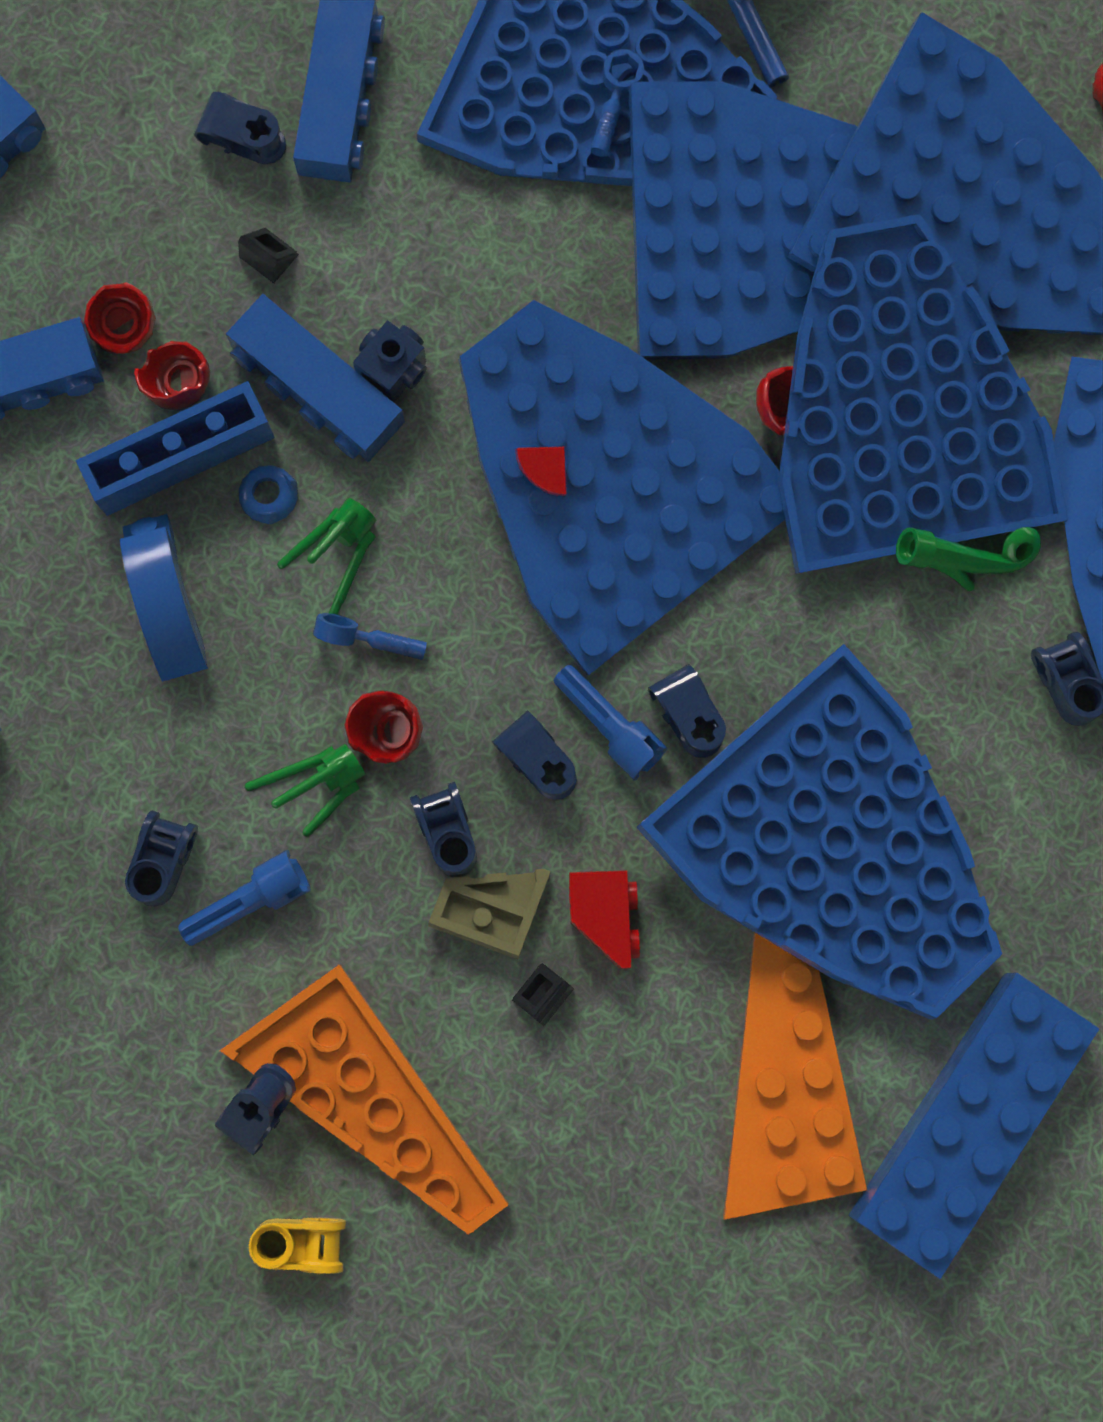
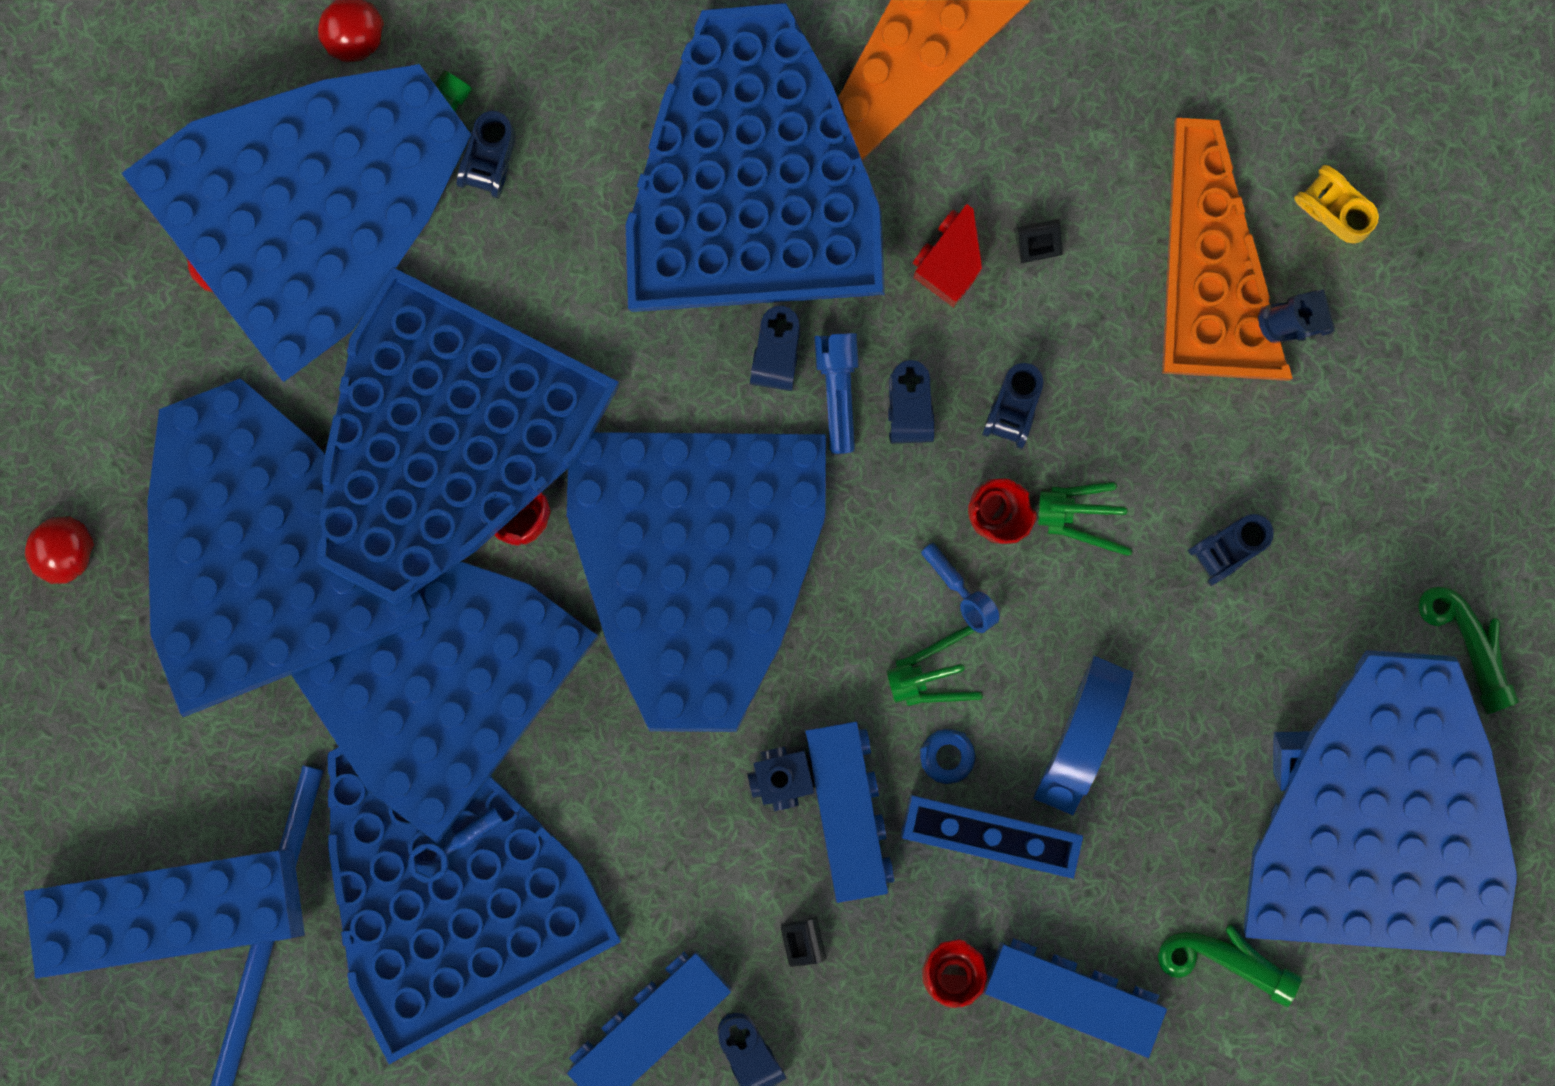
camera: 135 degrees left, 5 degrees up
red hair [134,341,210,411] -> none
blue piece [178,850,311,946] -> none
olive wing [428,869,551,960] -> none
red tile [515,447,566,496] -> none
green plant [896,527,1041,591] -> none

